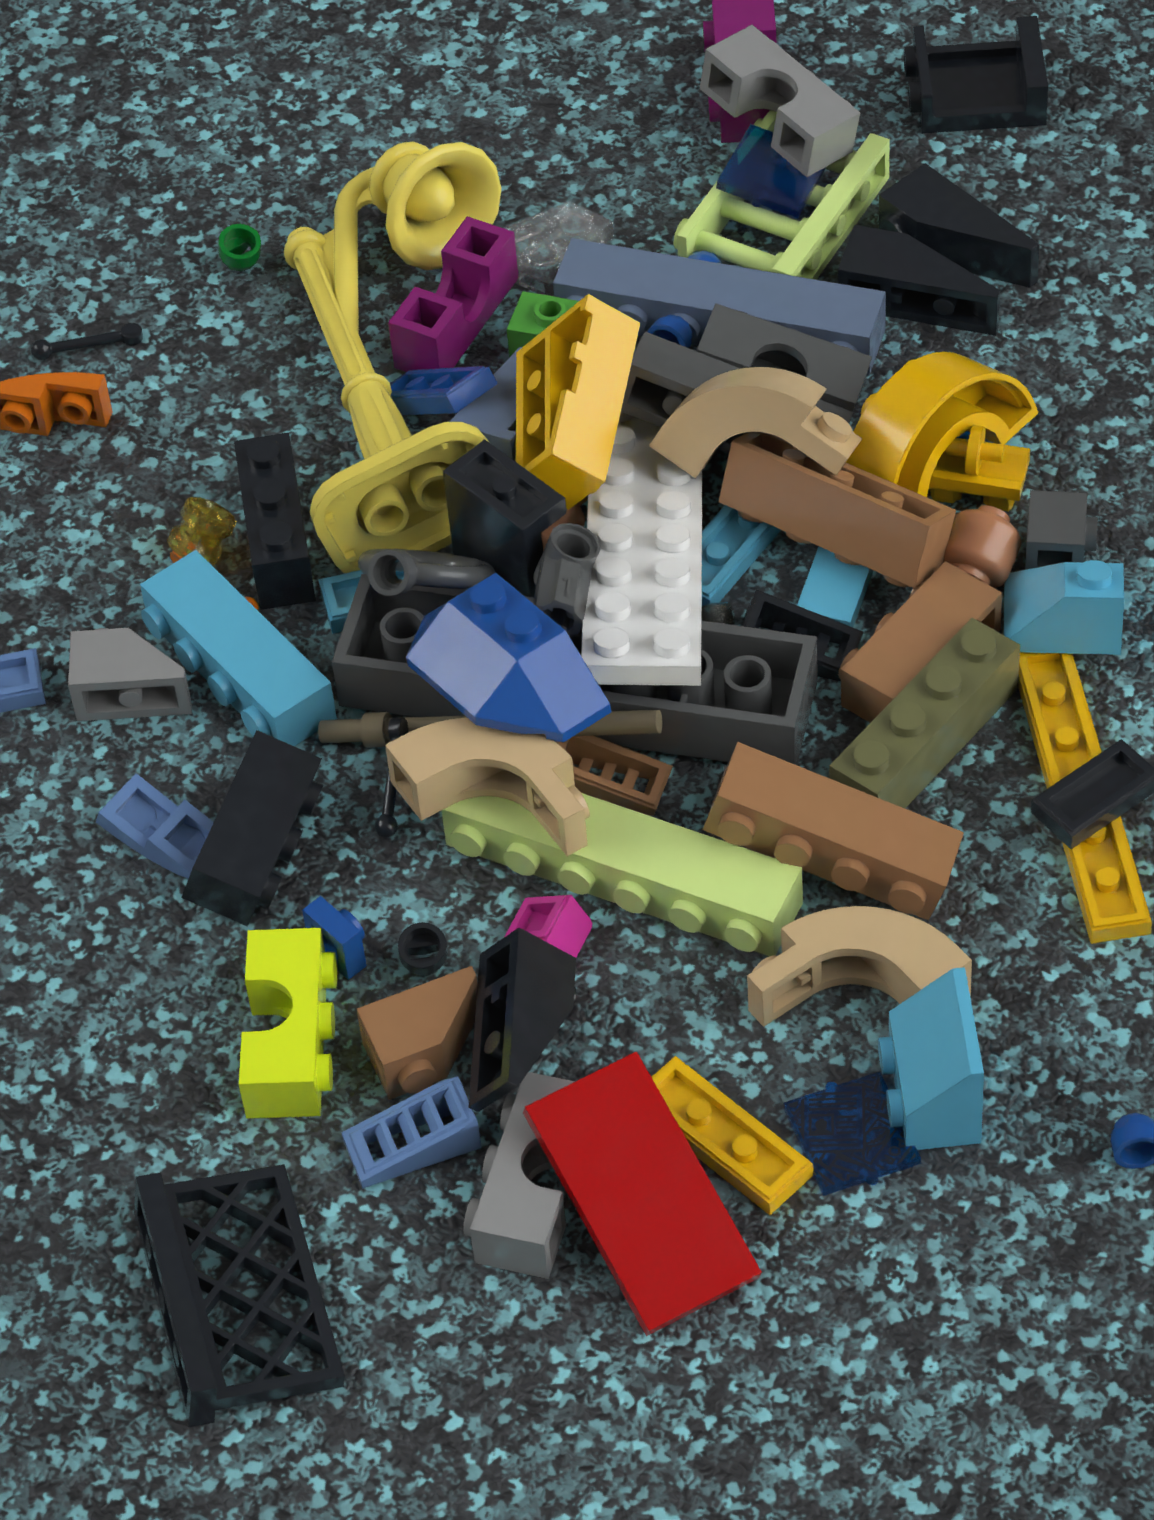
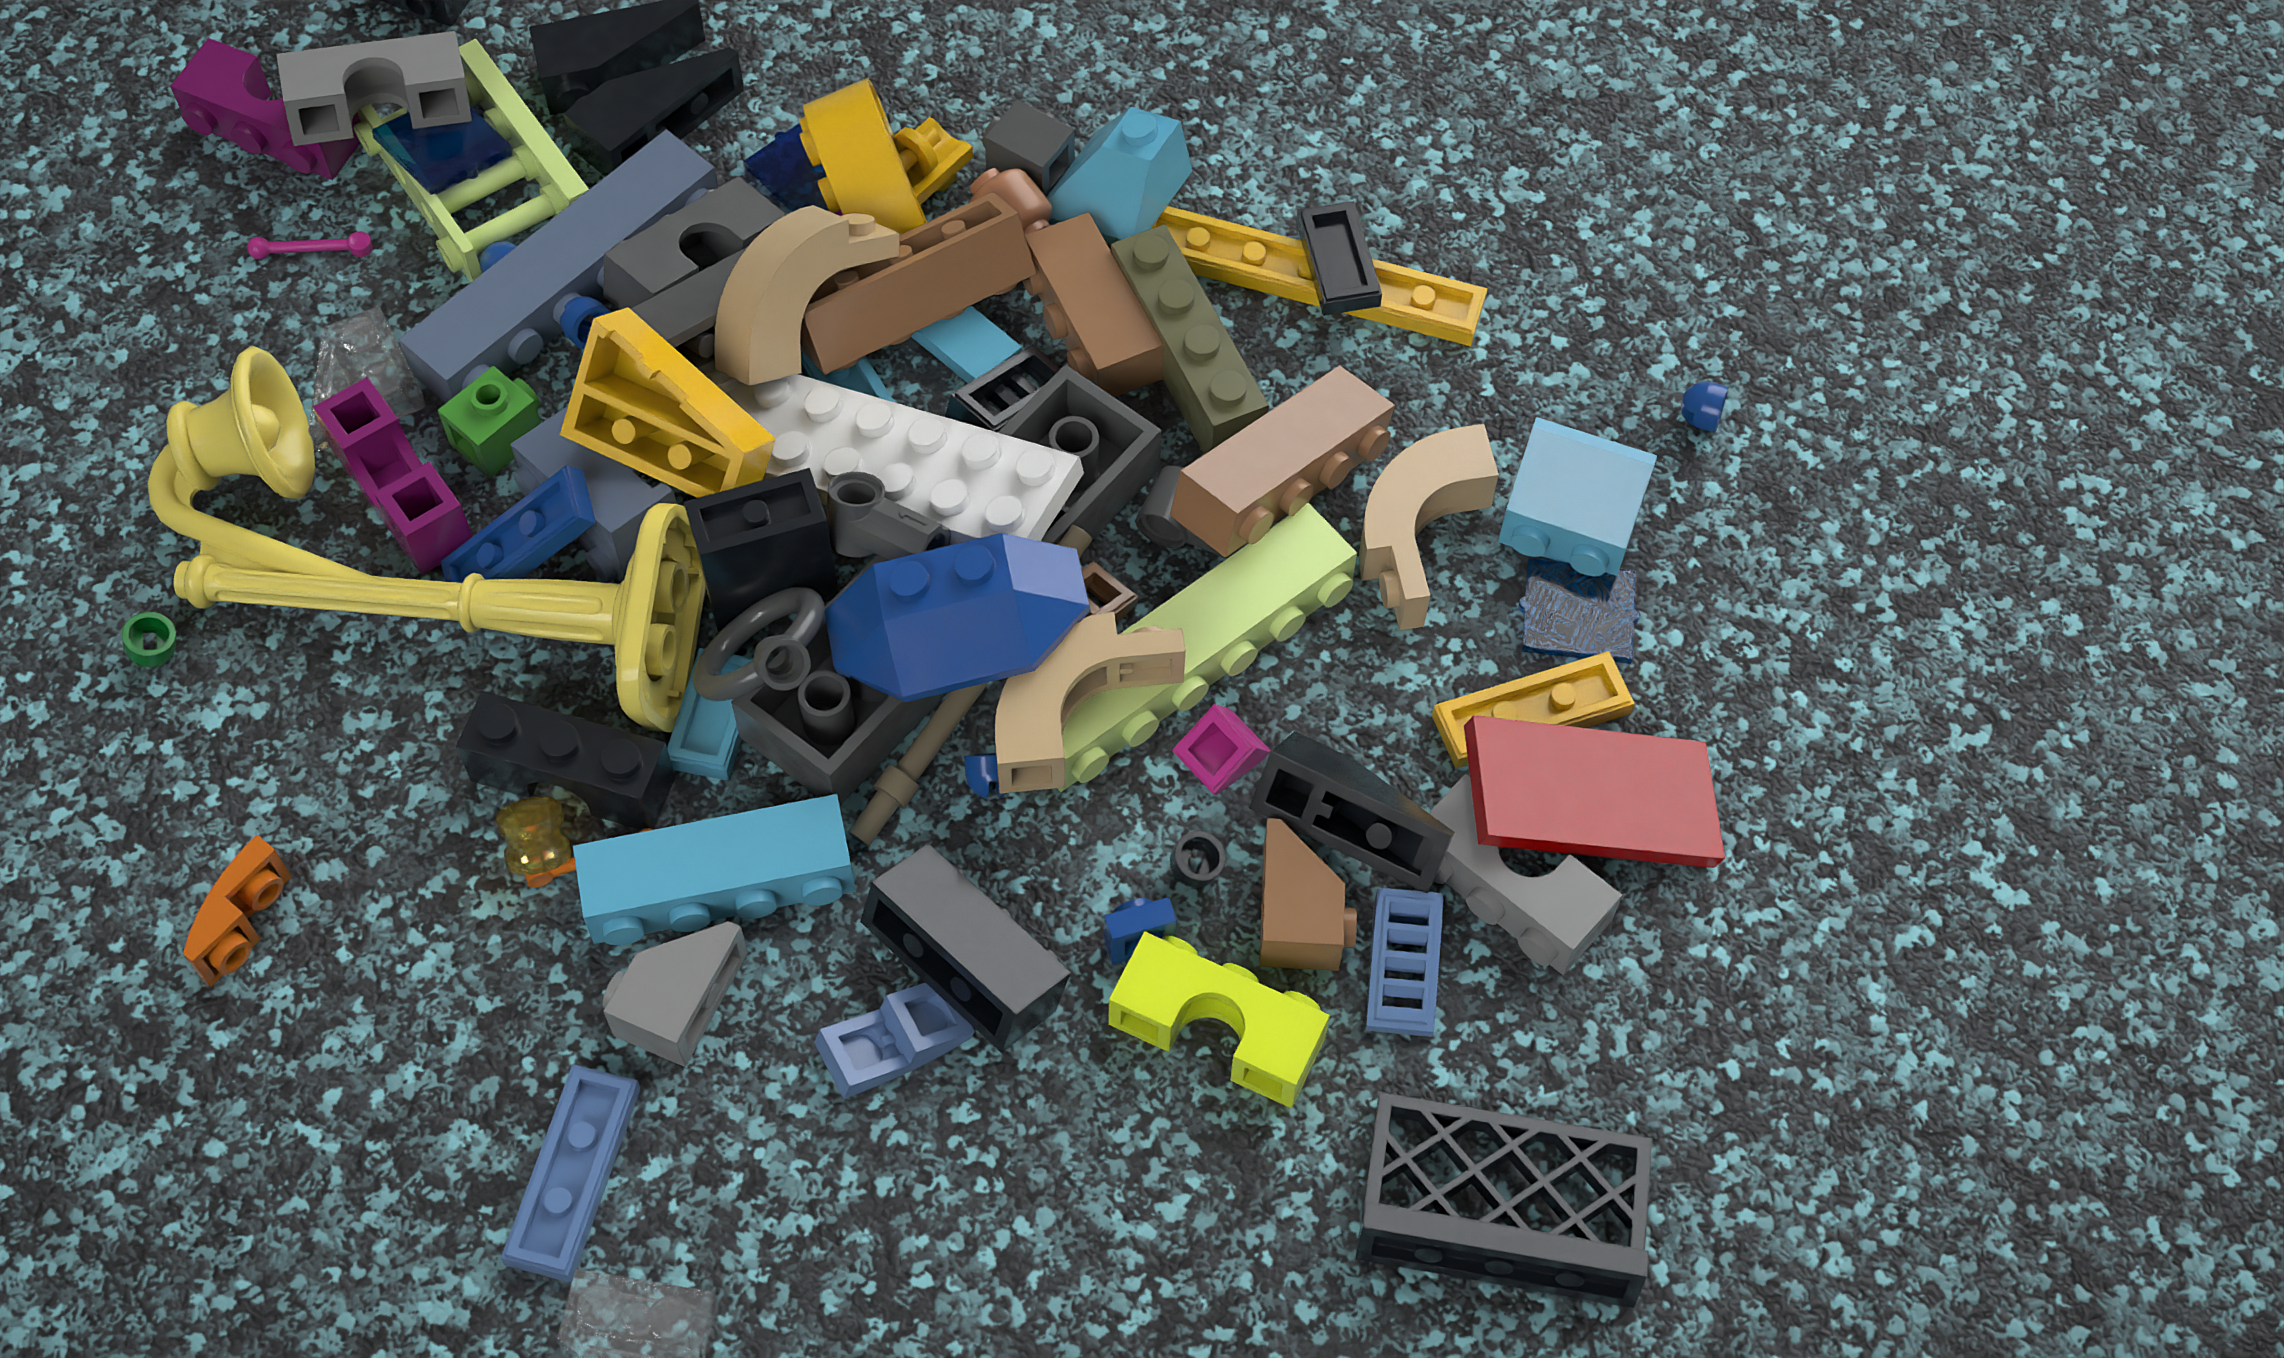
camera: 70 degrees left, 10 degrees up
black hinge [31,323,143,360] -> none
black hinge [374,718,409,838] -> none
none -> dark pink hinge [247,231,373,260]

